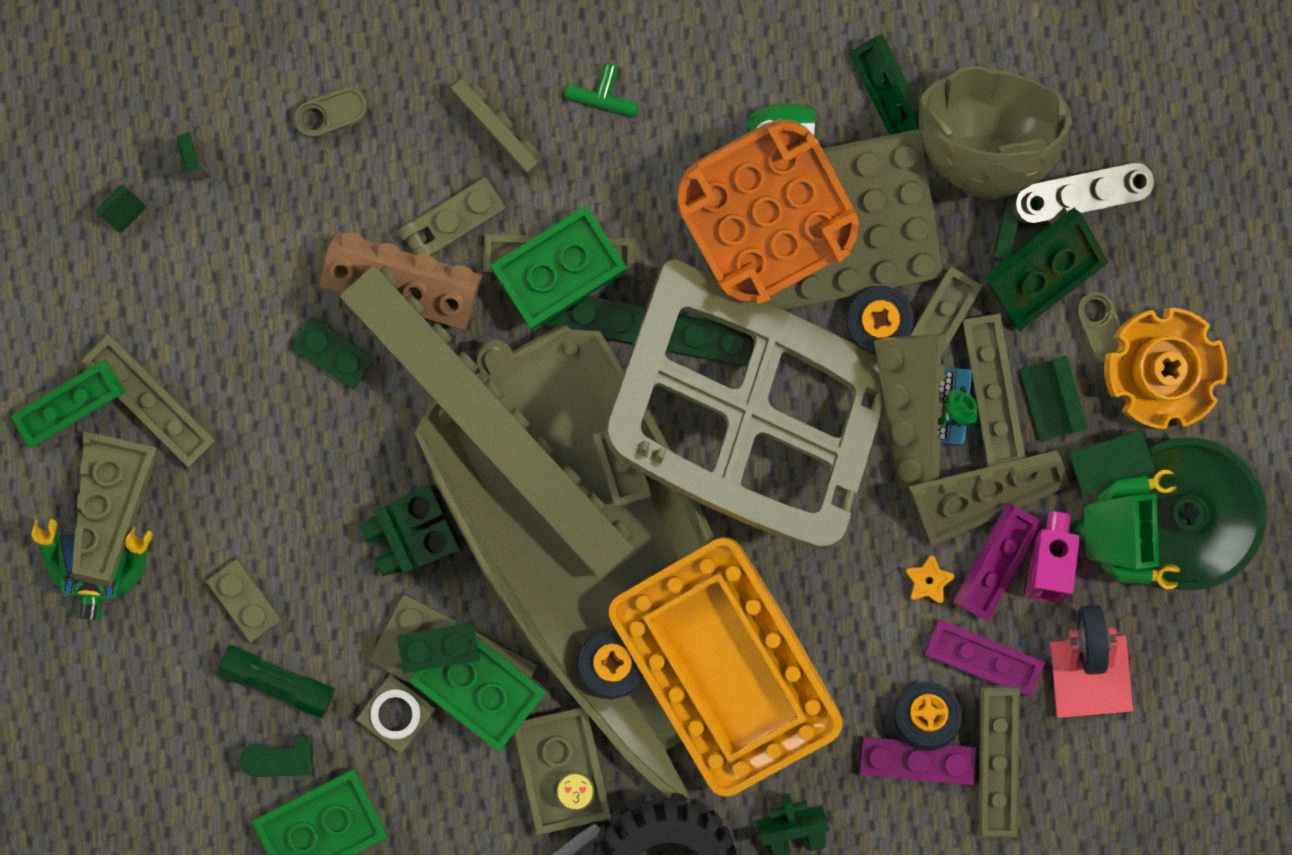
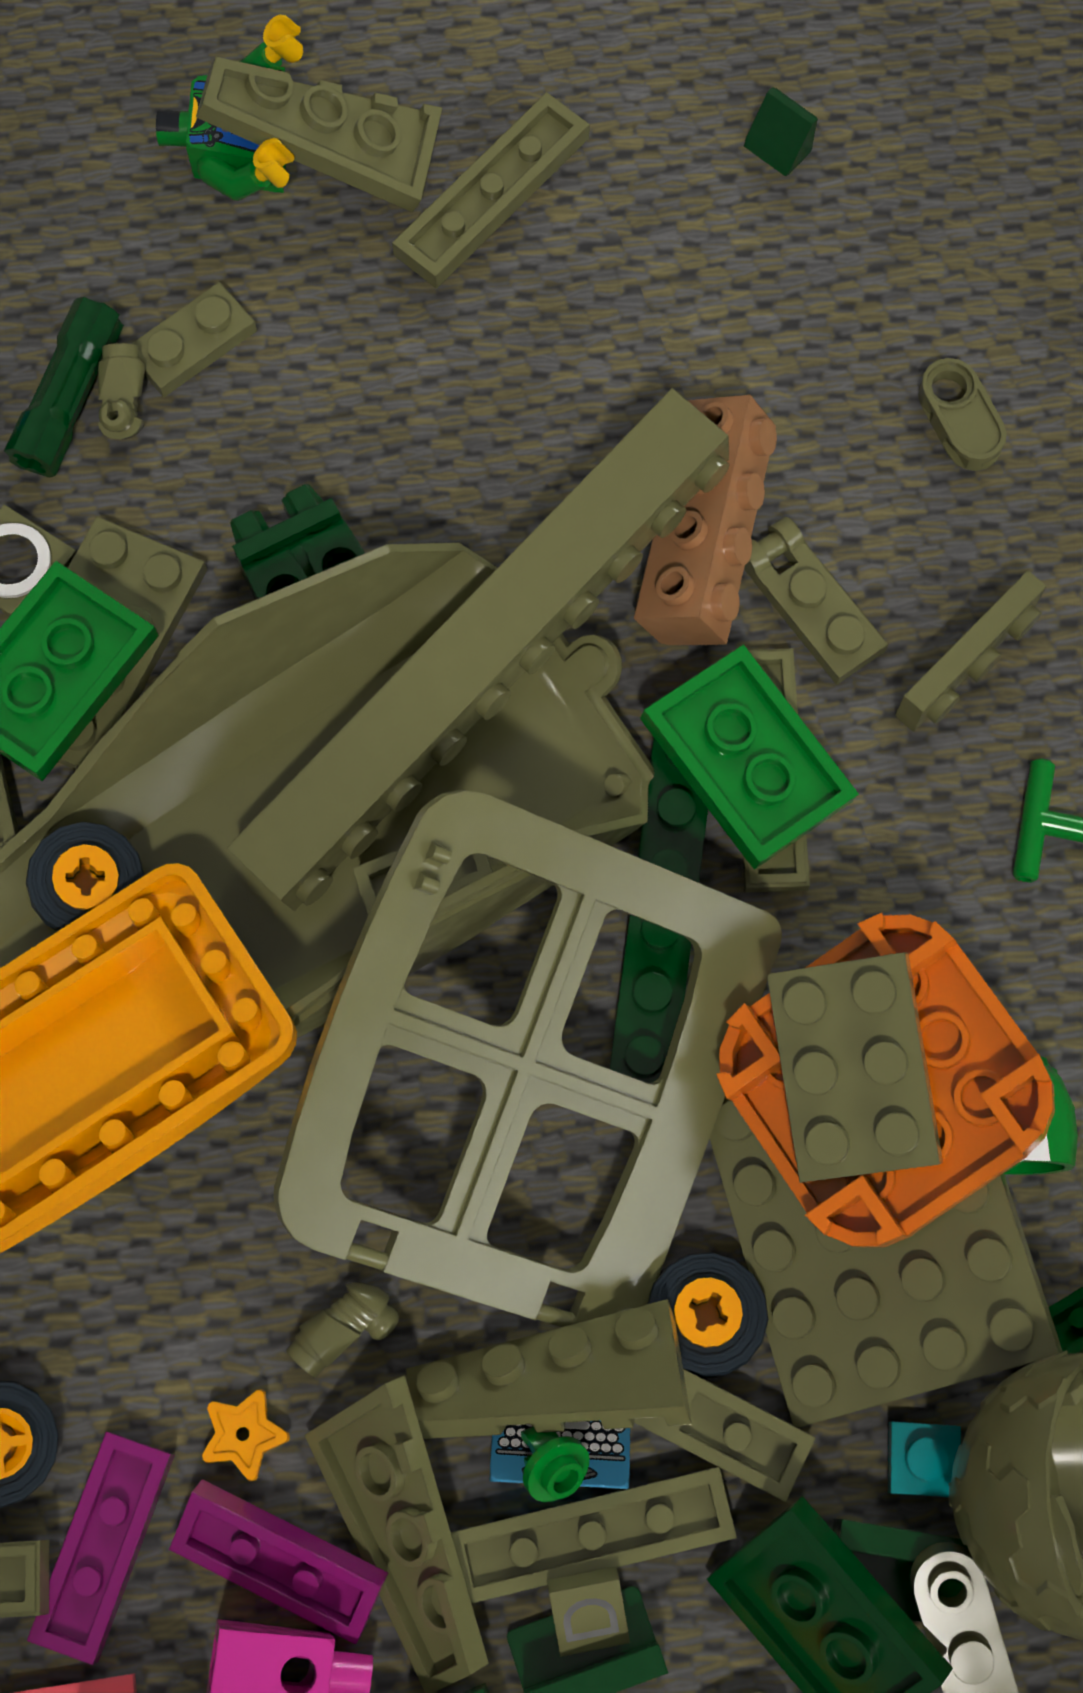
camera: 85 degrees right, 15 degrees down
green plate [11,359,126,449] -> none
dark green tile [176,132,211,181] -> none
dark green plate [291,316,375,390] -> none
dark green plate [397,622,480,674] -> none
none -> olive arm [98,343,145,440]
none -> olive arm [286,1282,399,1378]
none -> olive tile [547,1566,630,1657]
none -> olive plate [767,952,943,1183]
none -> teal plate [888,1422,961,1497]

